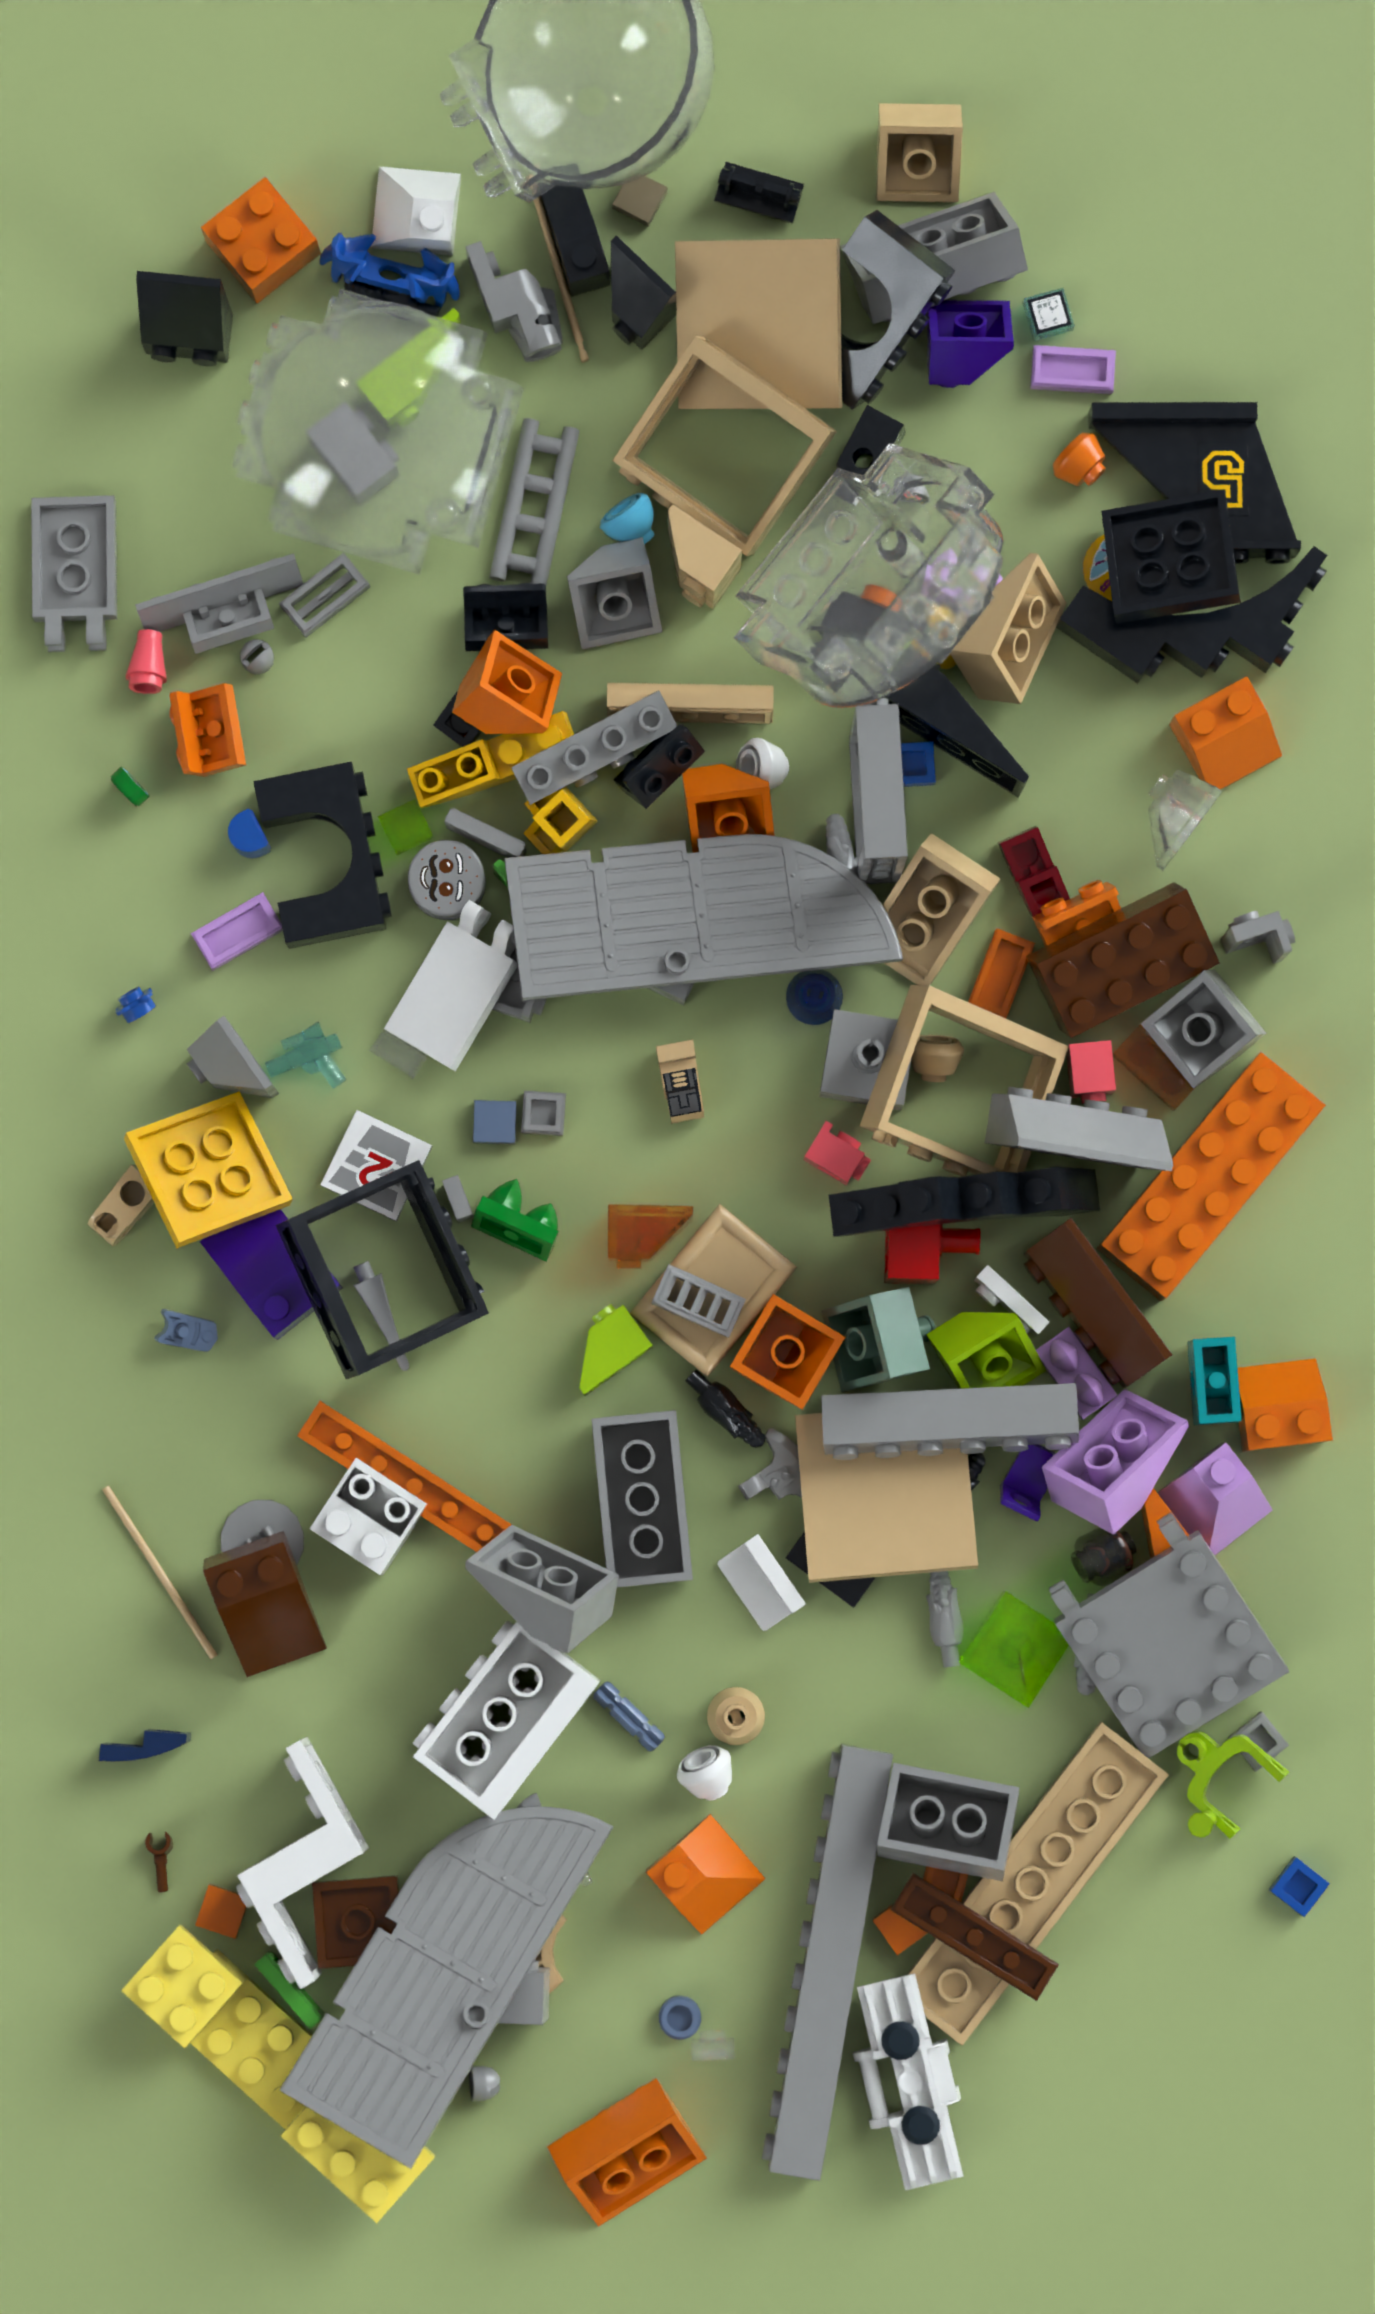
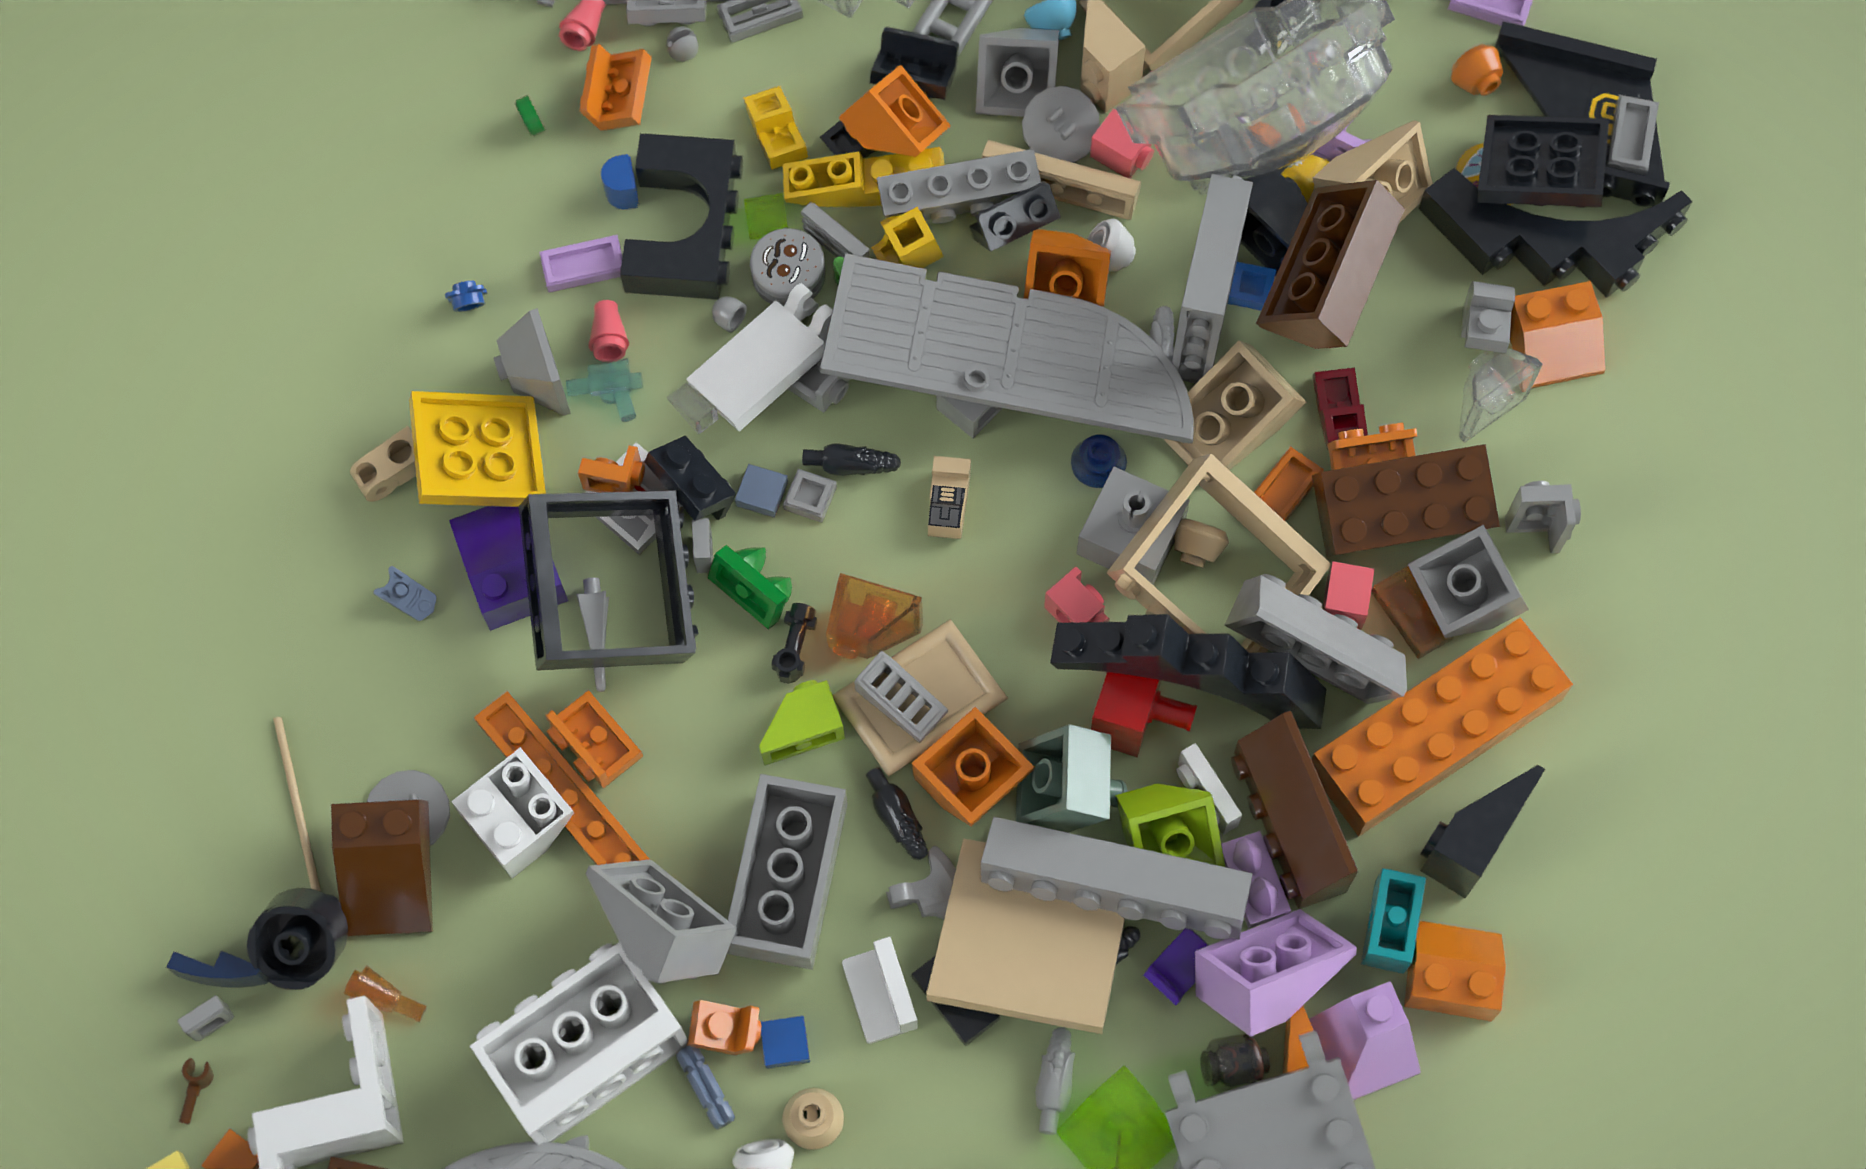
camera: 20 degrees right, 15 degrees down
none -> light grey tile [177,995,235,1041]
none -> black brick [247,888,348,990]
none -> clear orange cone [344,965,427,1022]
none -> orange bracket [545,690,643,788]
none -> orange bracket [578,445,645,493]
none -> coral cone [589,300,629,362]
none -> black bracket [644,435,736,521]
none -> orange bracket [687,1000,761,1056]
none -> light grey hinge [712,297,747,332]
none -> yellow slope [743,86,809,169]
none -> blue tile [761,1015,810,1069]
none -> black bar [771,603,817,684]
none -> black piece [802,443,901,476]
none -> light grey piece [1022,86,1100,163]
none -> coral brick [1090,108,1154,178]
none -> reddish brown slope [1256,180,1405,349]
none -> black slope [1420,765,1545,898]
none -> light grey brick [1461,281,1515,353]
none -> light grey tile [1606,95,1659,176]

